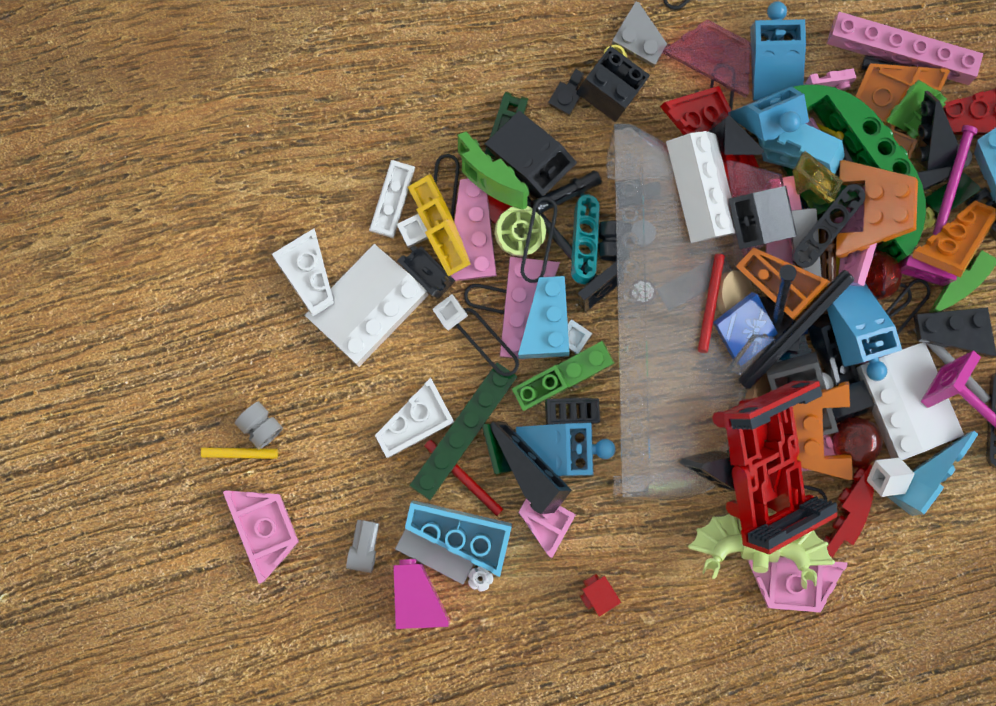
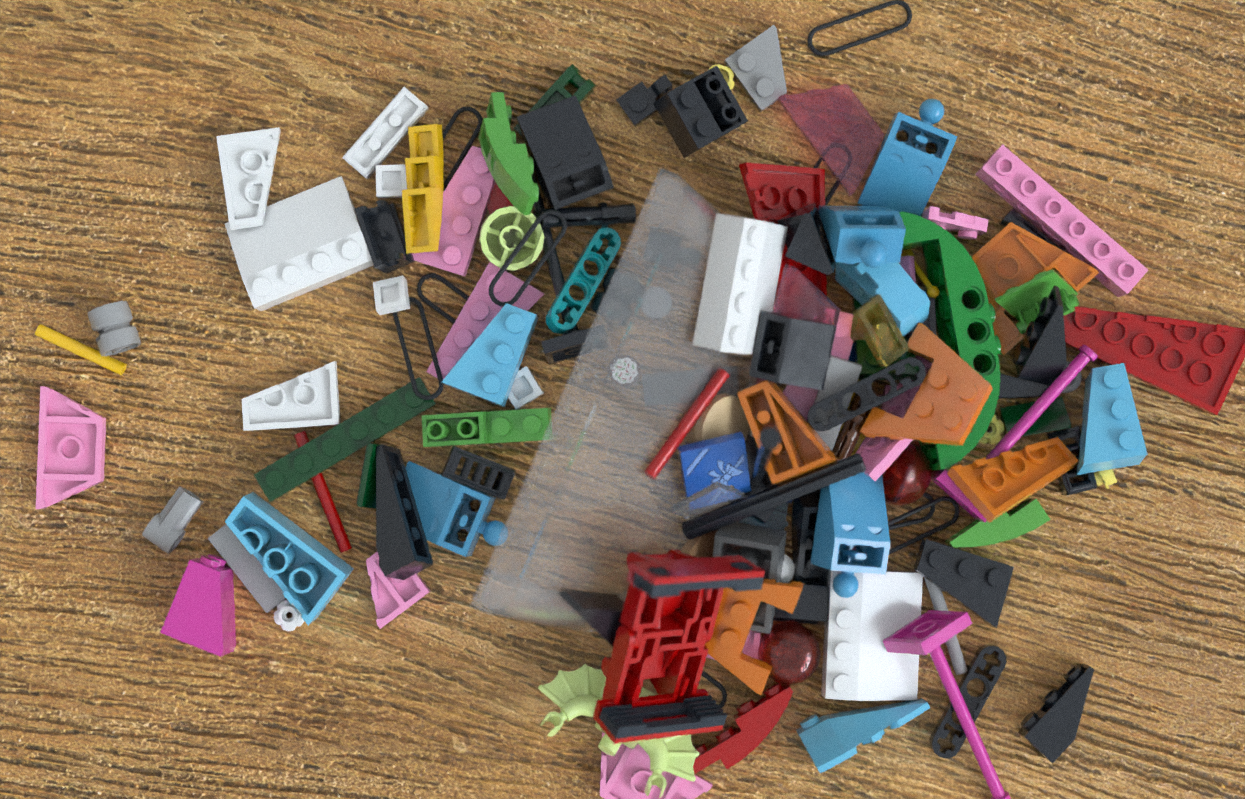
camera: 20 degrees right, 5 degrees up
red brick [579,574,622,617] -> none
white brick [867,458,915,497] -> none

